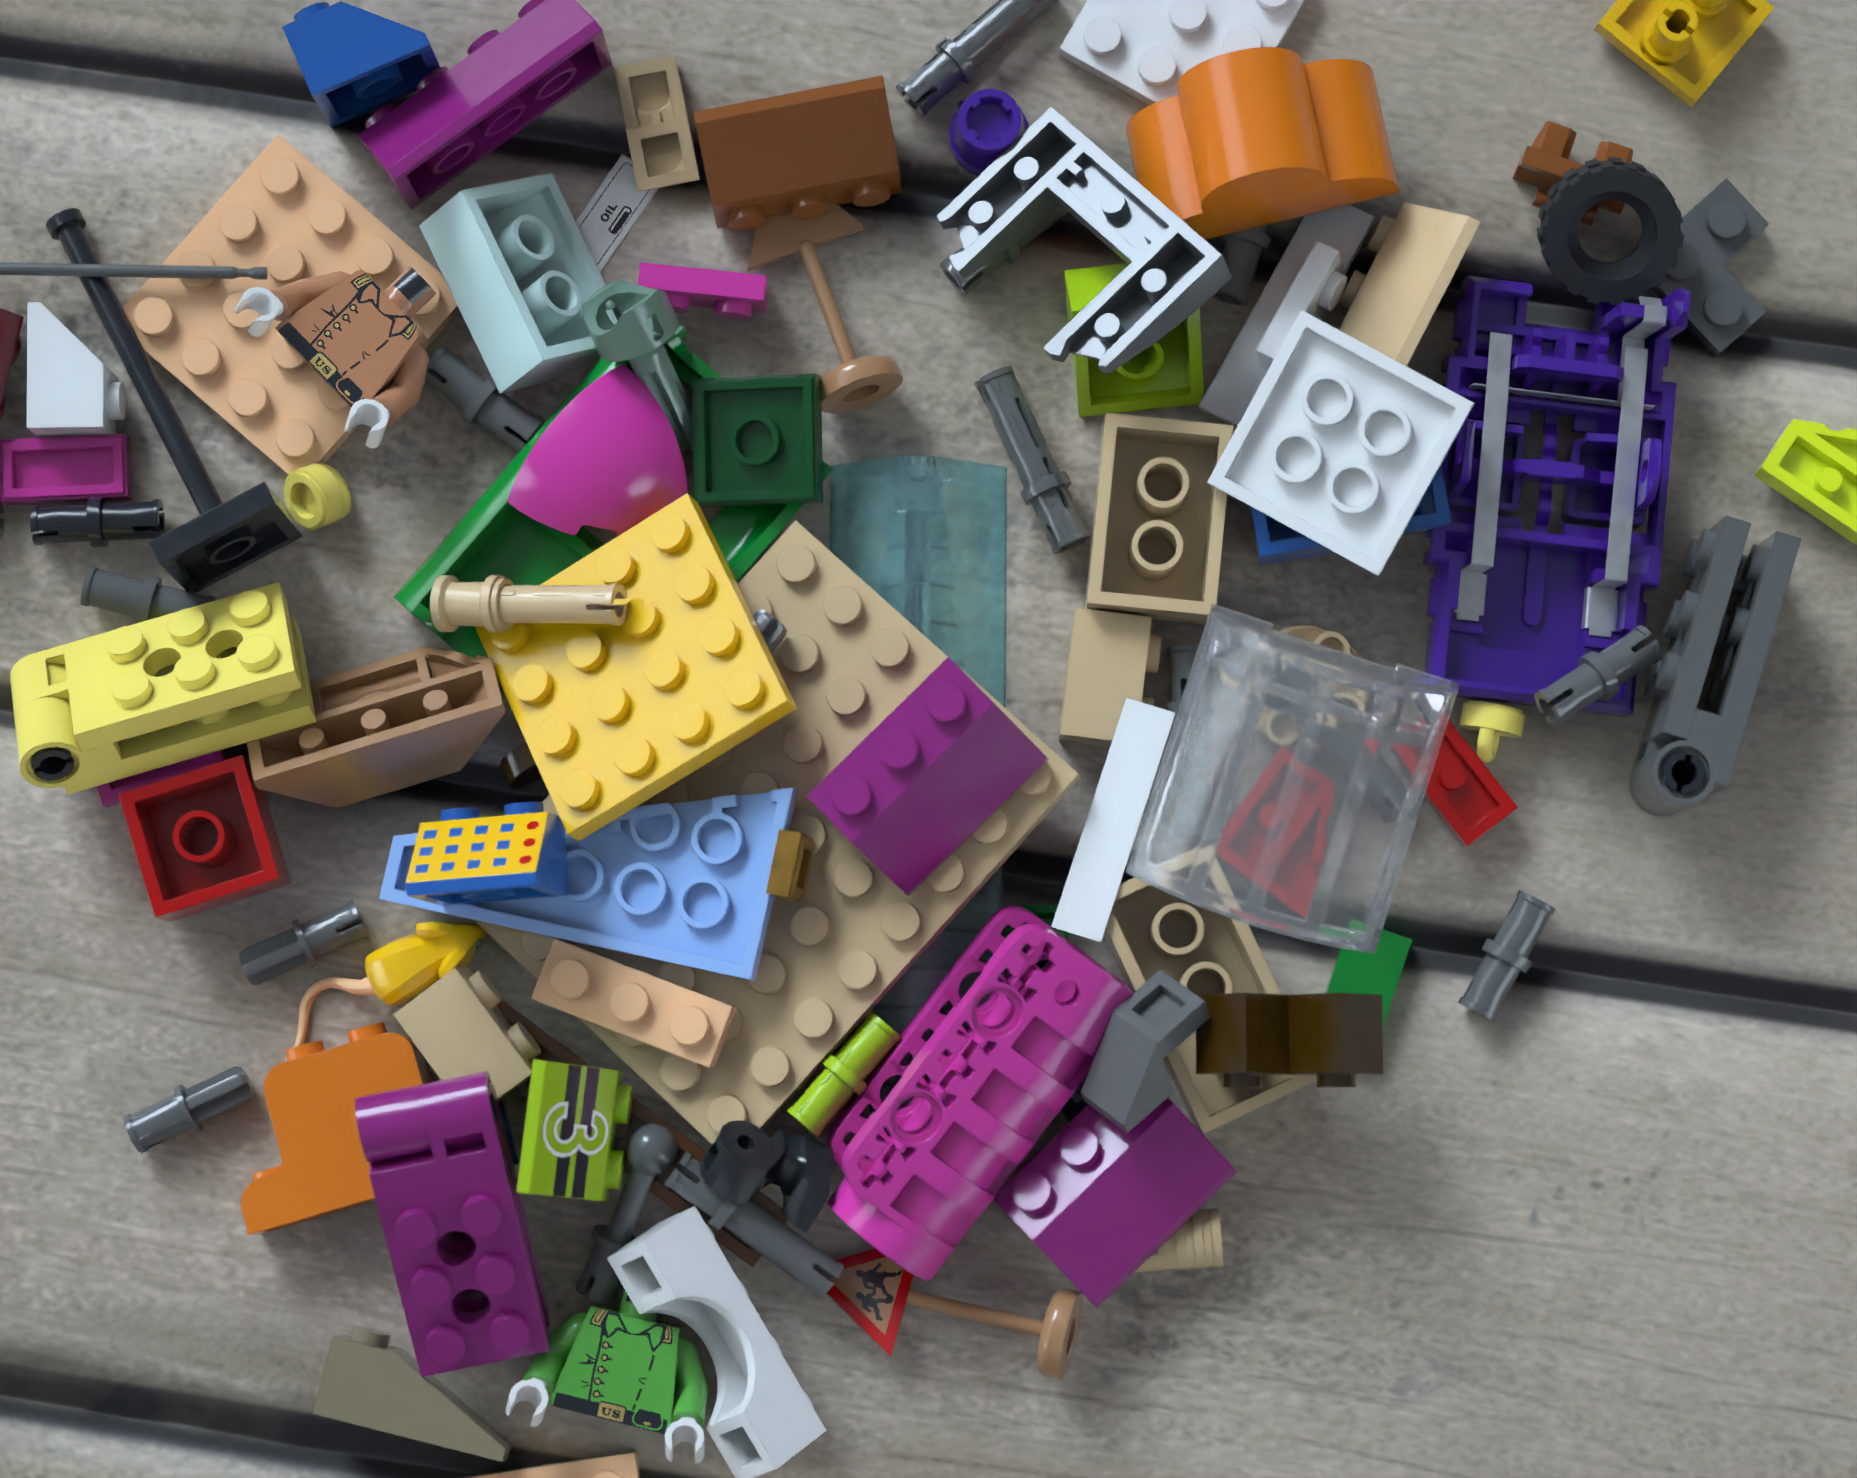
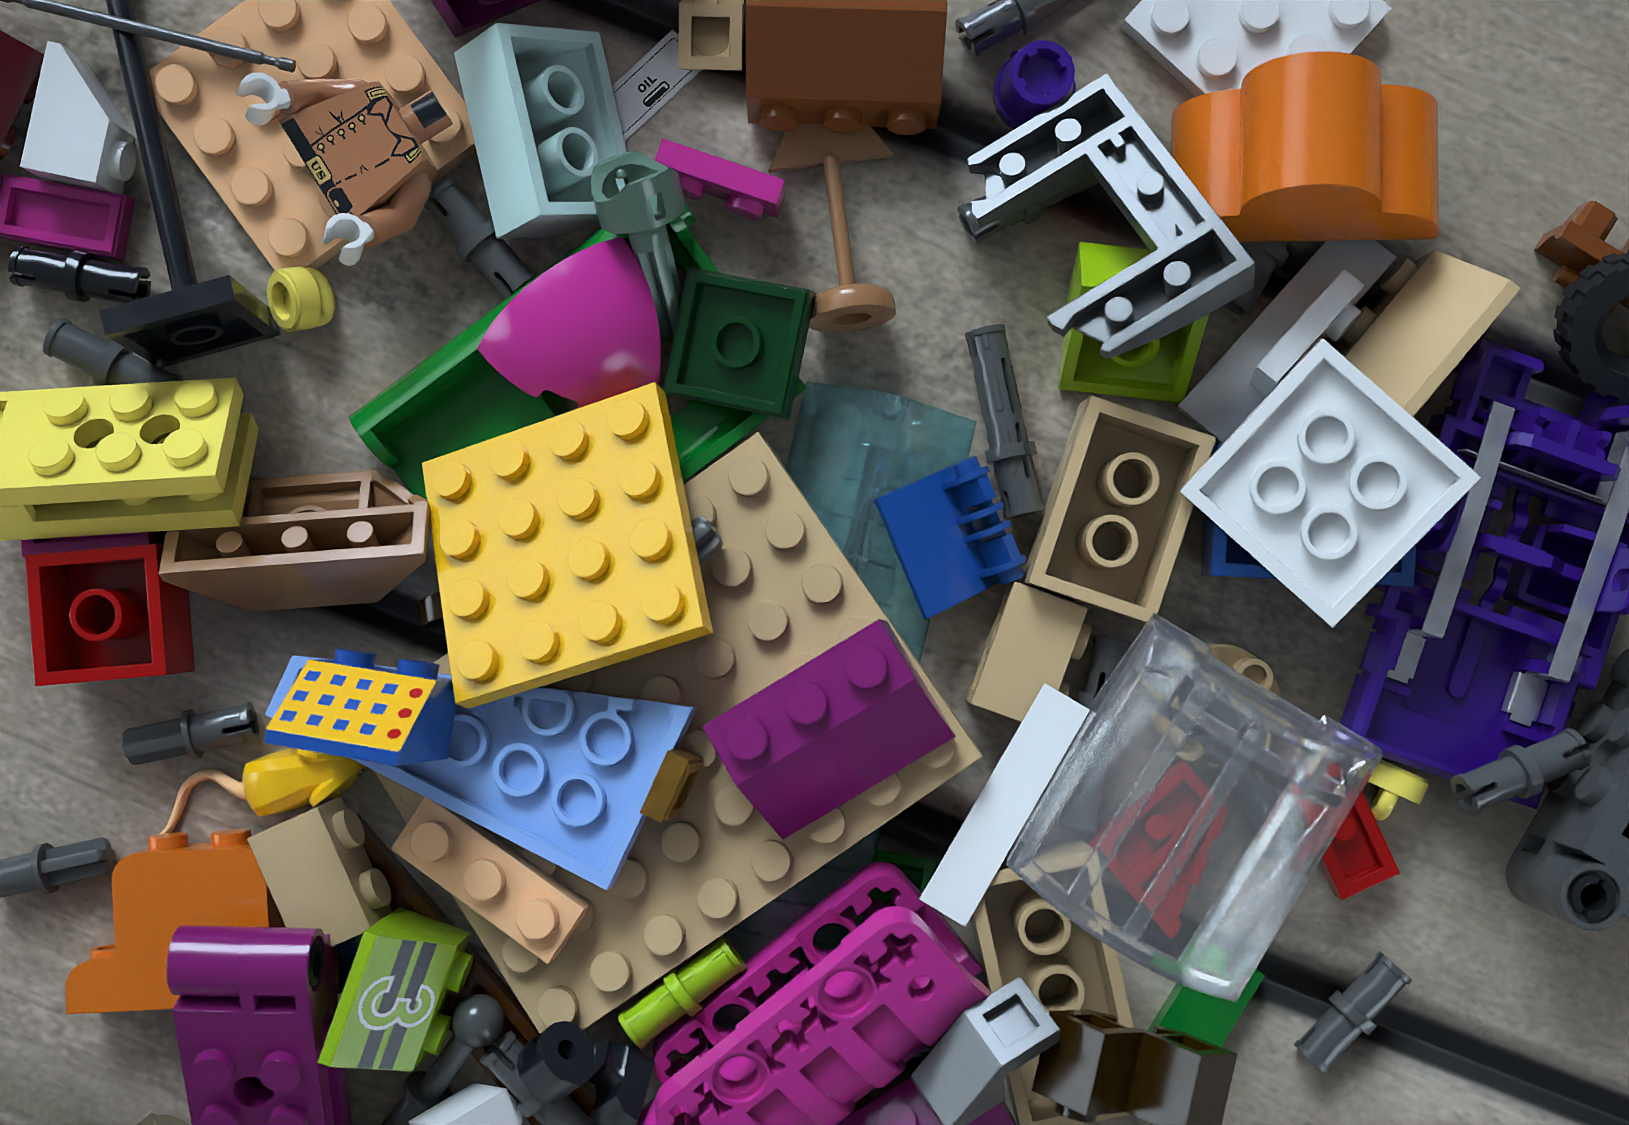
camera: 15 degrees right, 5 degrees up
tan pin [430,575,628,633] -> none
none -> blue hinge [874,456,1027,620]

